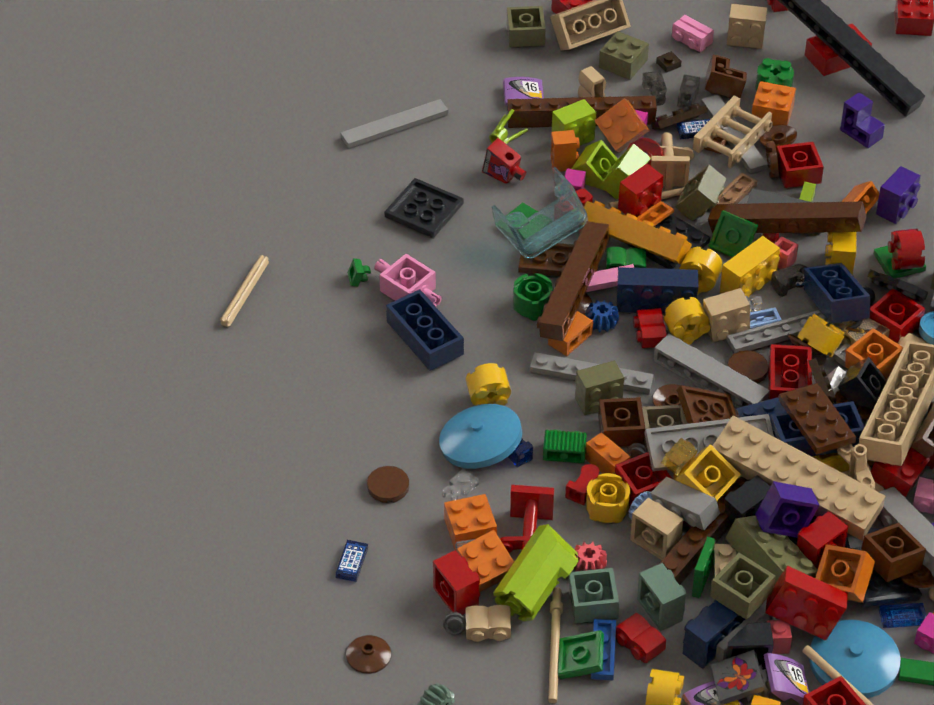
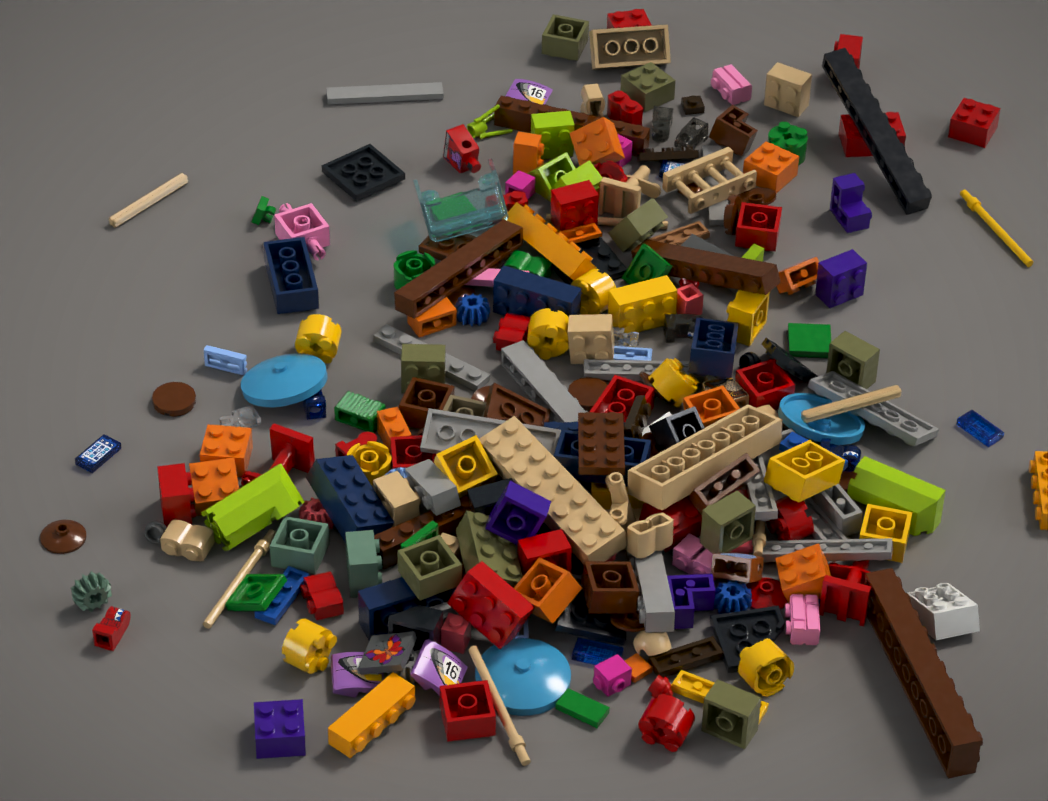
camera: 20 degrees right, 5 degrees down
clear yellow brick [661,438,698,476] -> none
red brick [888,229,925,270] -> none
none -> light blue tile [204,345,247,375]
none -> dark blue brick [306,455,394,543]
none -> red brick [607,90,643,126]
none -> tan brick [627,513,674,559]

